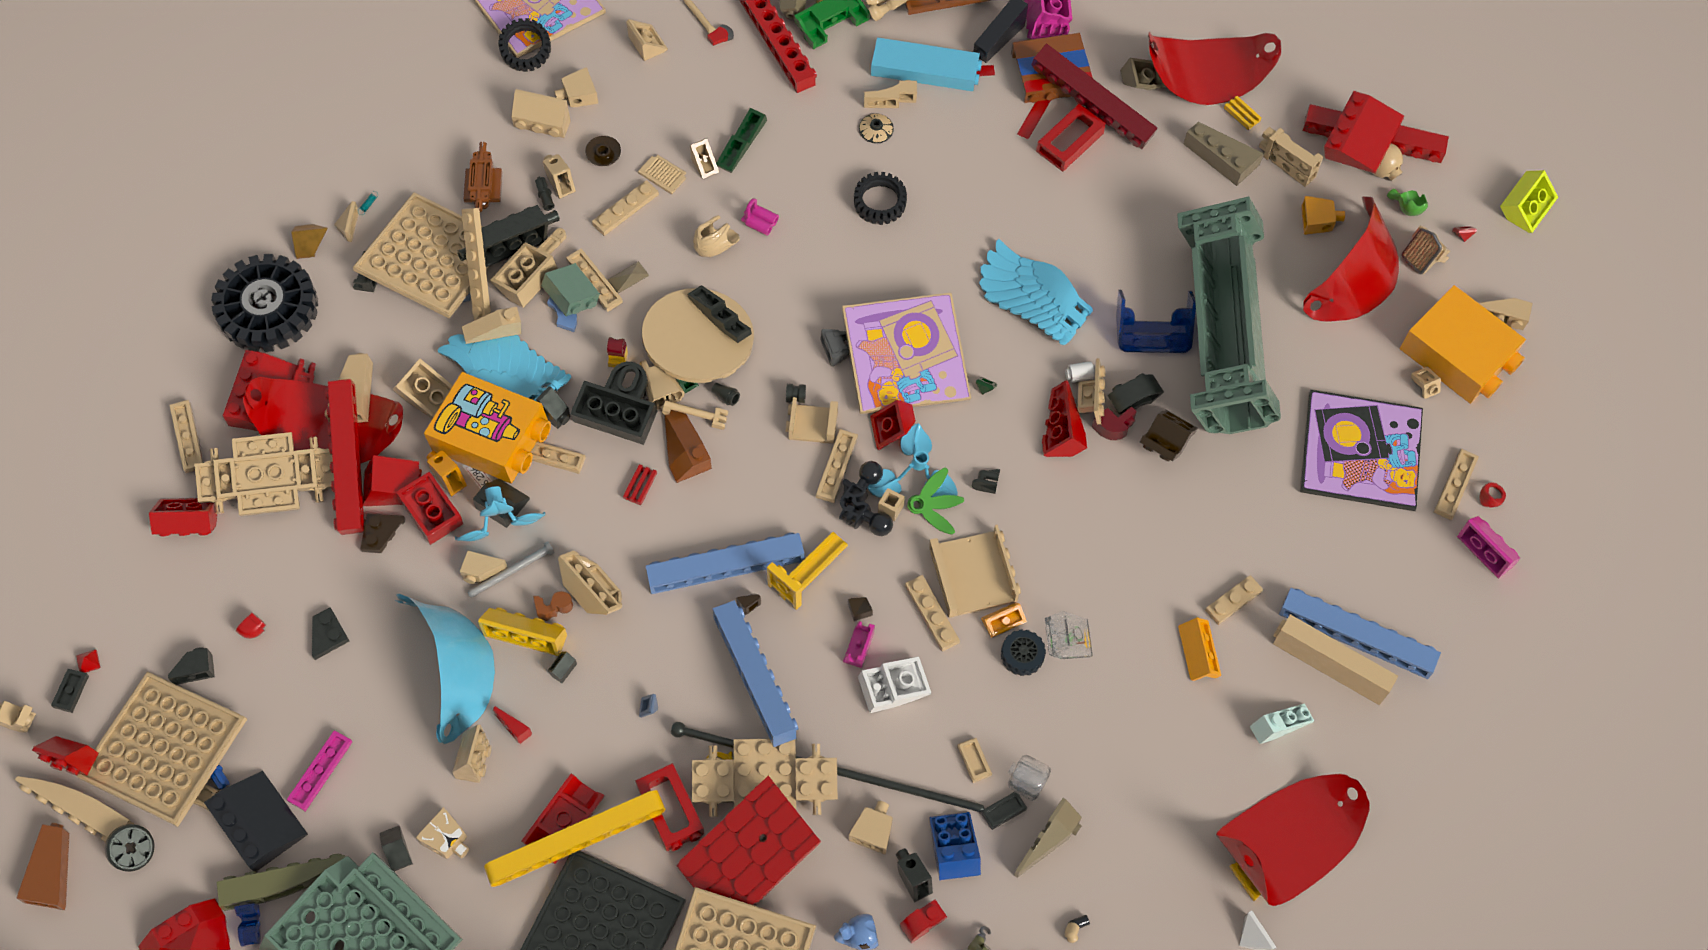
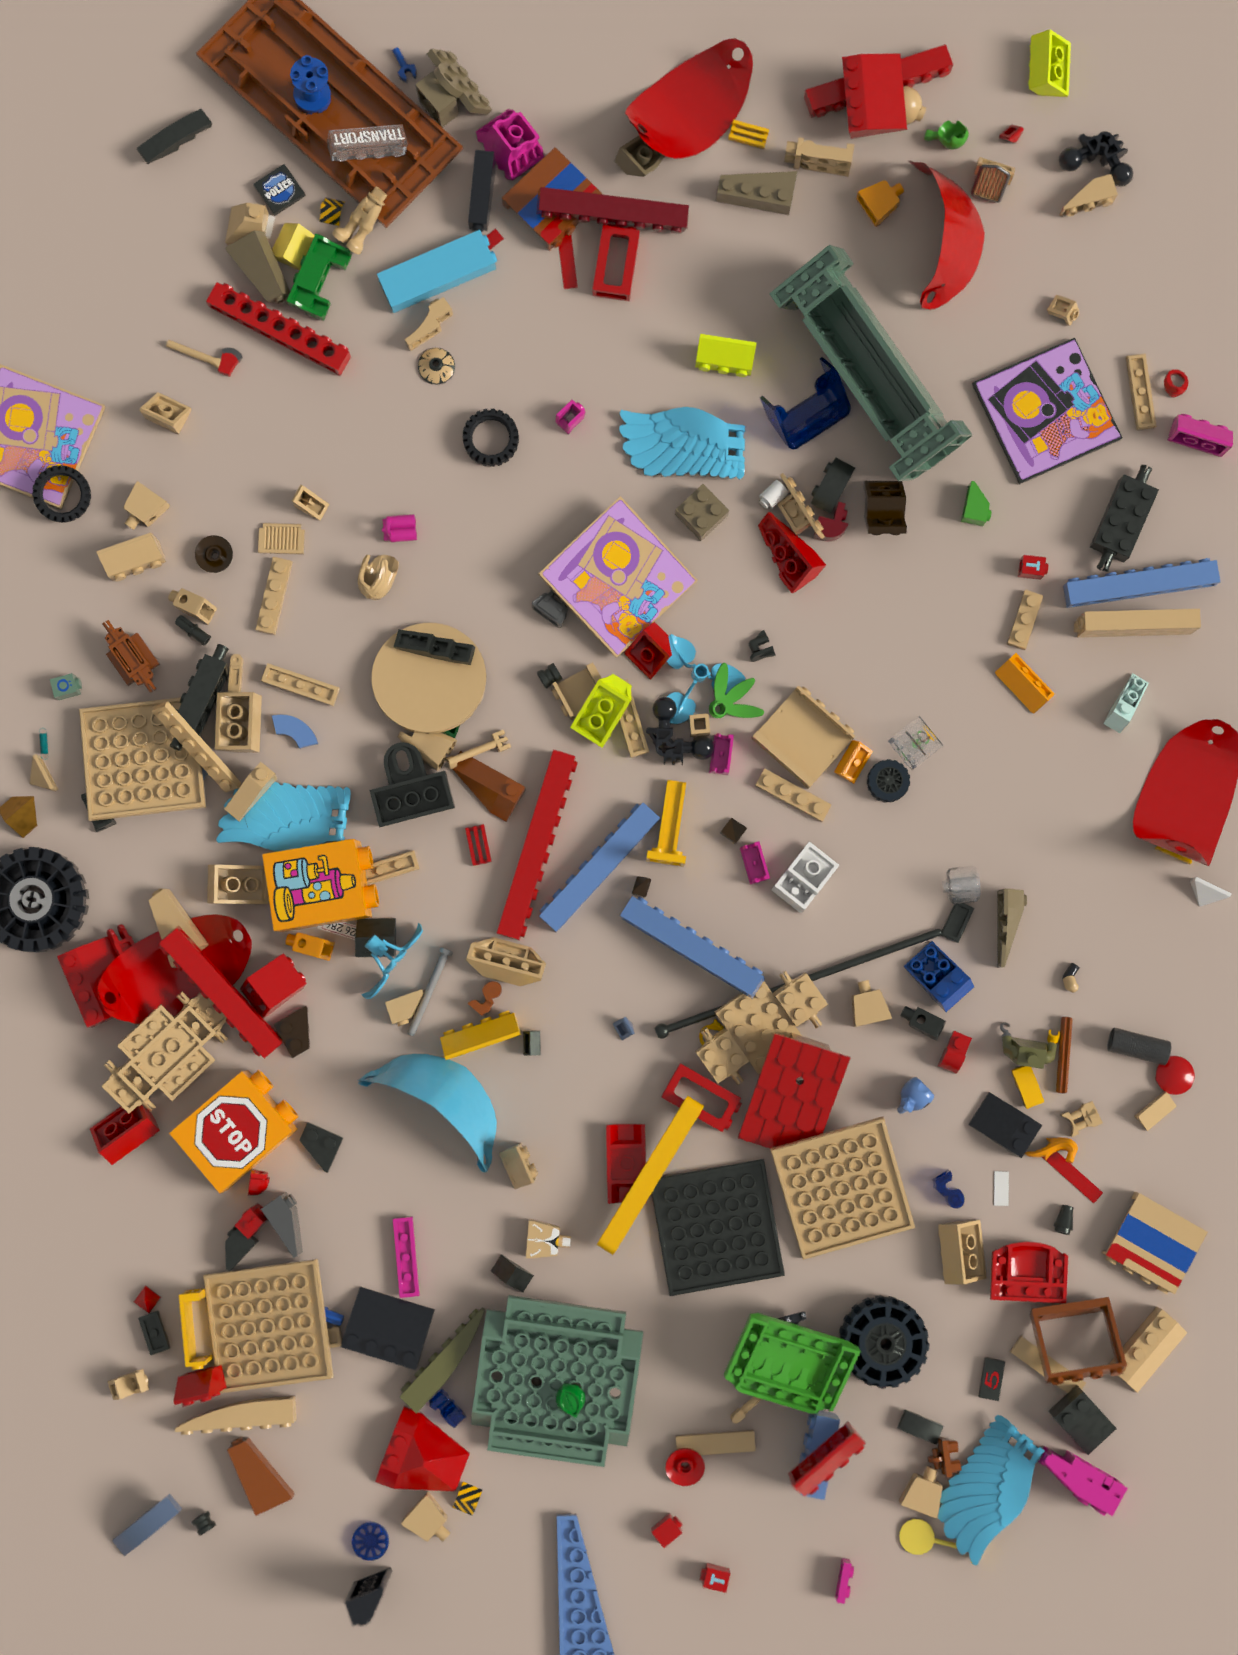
camera: 35 degrees left, 20 degrees up
pearl dark grey wheel [105,824,155,872] -> none
tan plate [170,400,204,473] -> none
red slope [396,471,463,545] -> none
red slope [493,706,532,744] -> none
pearl dark grey slope [536,386,570,429] -> none
sand green brick [541,263,600,316] -> none
dark red leg [607,337,628,367] -> none
dark tan slope [608,261,649,294] -> none
pearl dark grey cone [711,383,740,406] -> none
dark green slope [716,108,767,173] -> none
tan tile [957,738,992,783] -> none
dark green slope [976,377,998,395] -> none
light orange brick [1399,285,1526,404] -> none
none -> sand green brick [50,673,82,700]
none -> brick [169,1070,299,1193]
none -> yellow panel [179,1288,213,1370]
none -> red head [234,1203,268,1239]
none -> dark grey slope [261,1192,303,1258]
none -> red brick [497,749,578,941]
none -> dark pink window [555,400,586,435]
none -> neon yellow slope [570,674,632,748]
none -> dark tan brick [675,484,729,541]
none -> neon yellow slope [695,334,757,377]
none -> dark pink hinge [709,733,734,775]
none -> bright green slope [961,481,992,526]
none -> red brick [1018,555,1048,580]
none -> black piece [1059,131,1133,187]
none -> pearl dark grey brick [1090,464,1159,572]

